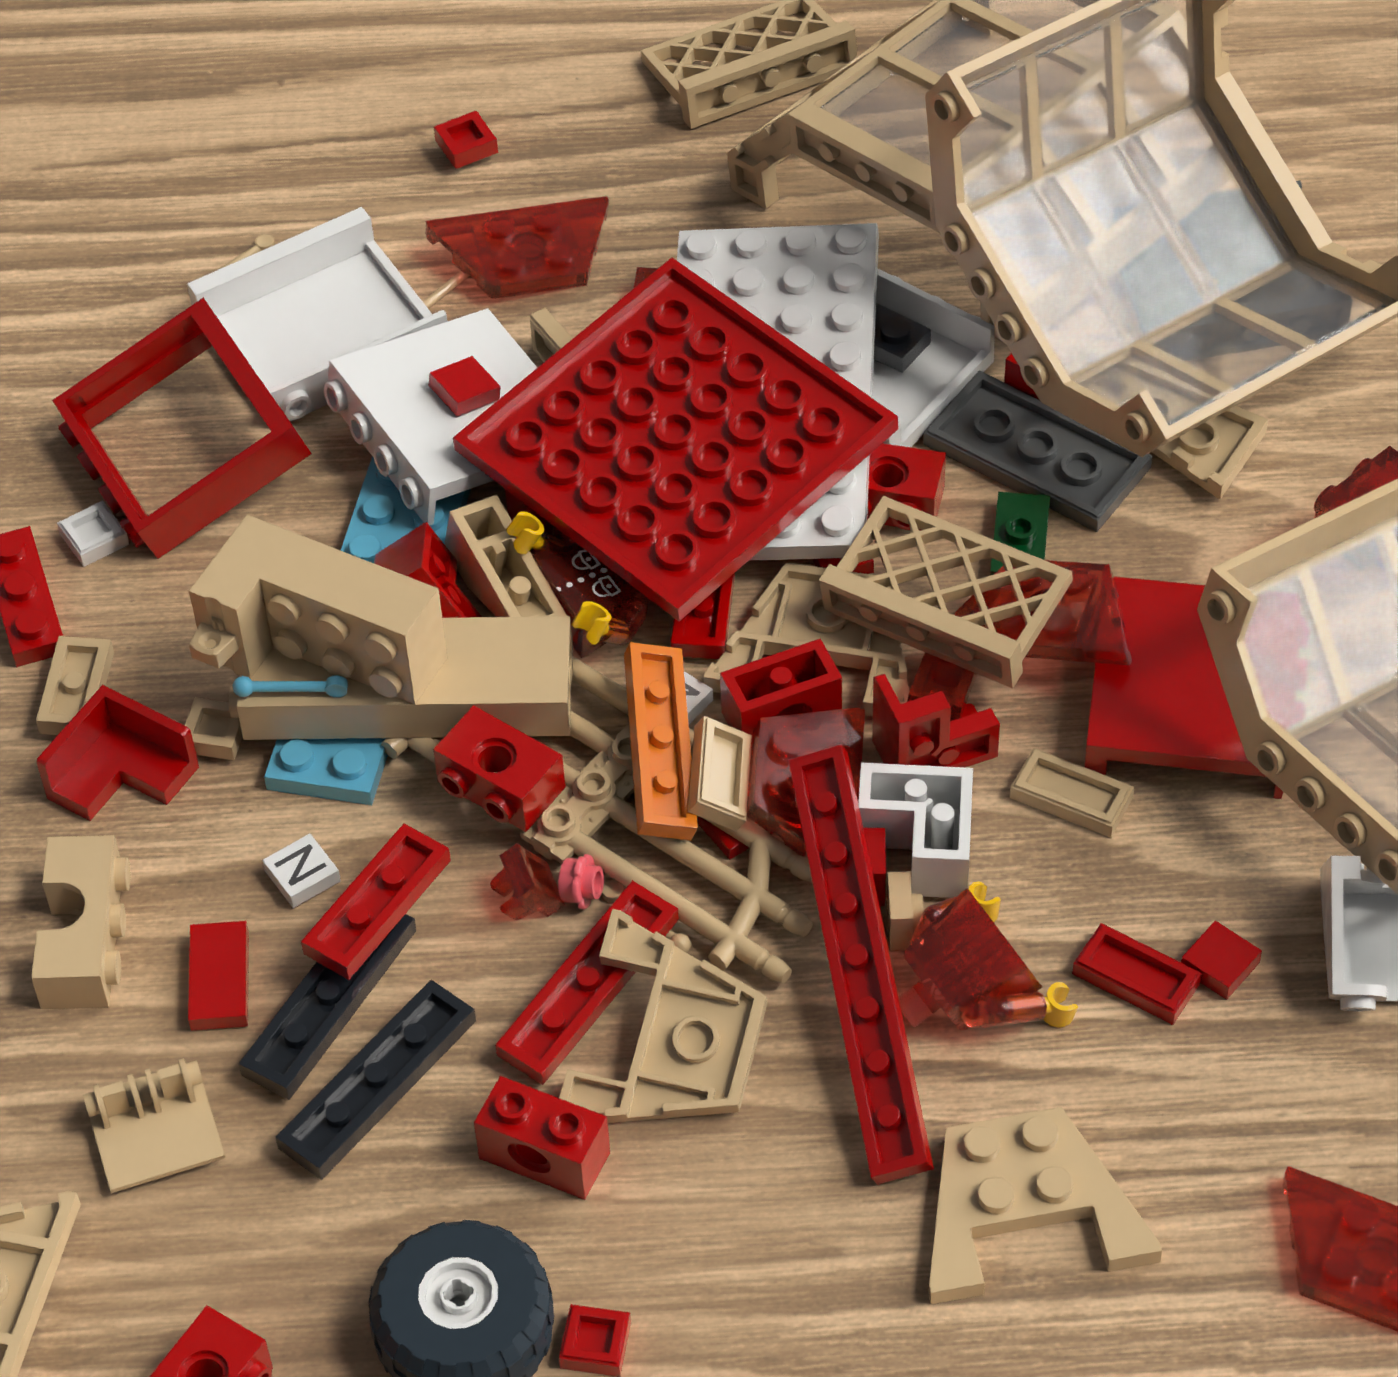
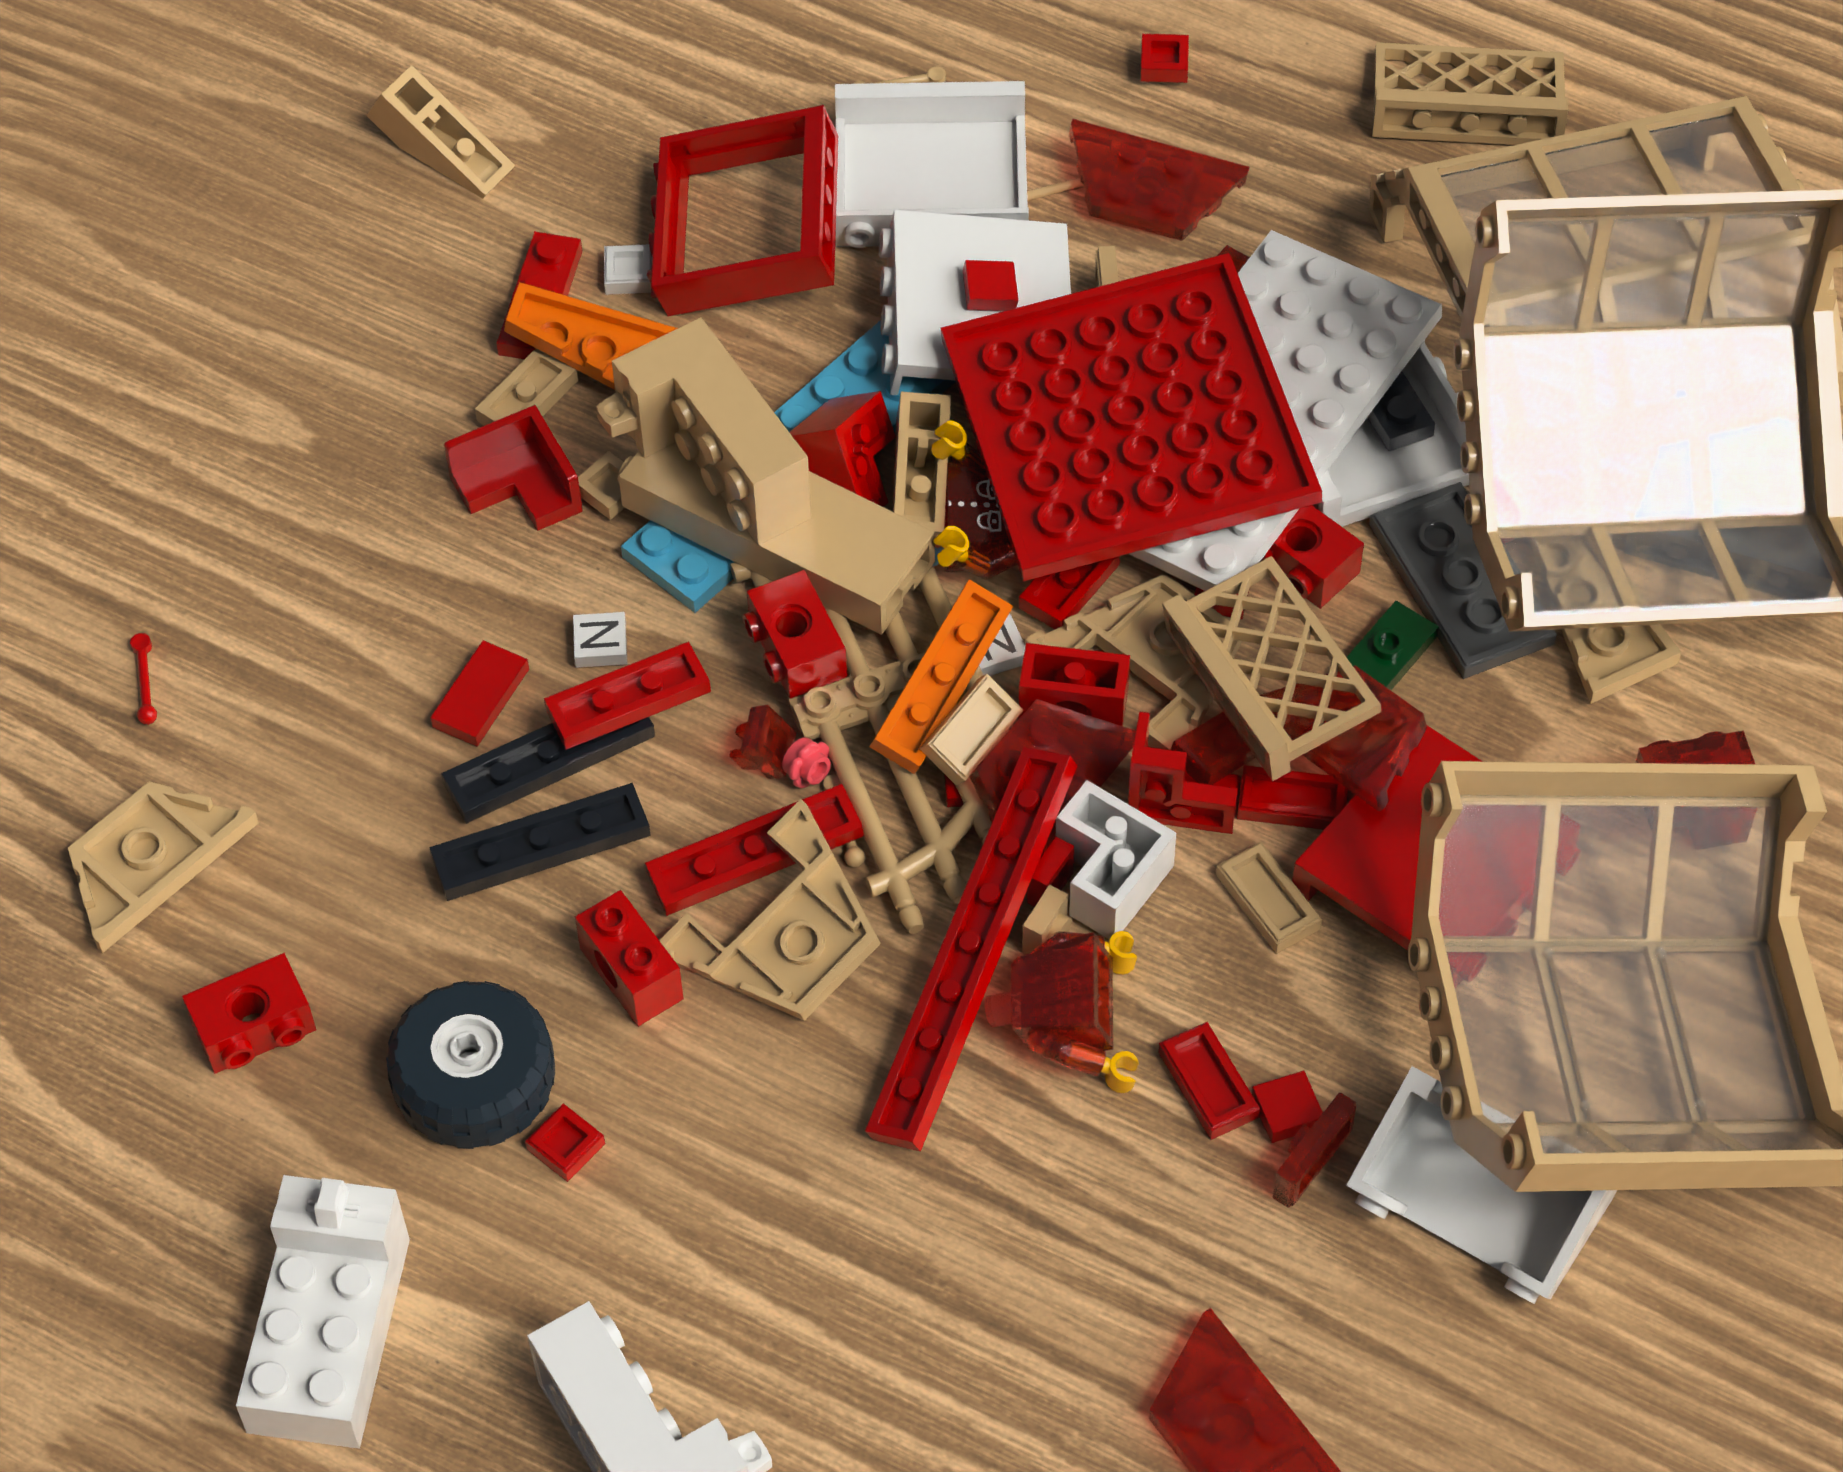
camera: 30 degrees right, 5 degrees up
tan arch [31,835,131,1009] -> none
tan hinge [83,1058,226,1193] -> none
medium azure hinge [232,675,348,698] -> none
tan wing [929,1107,1162,1304] -> none
none -> orange wing [504,282,678,390]
none -> red tile [1237,765,1349,830]
none -> clear red plate [1273,1092,1356,1208]

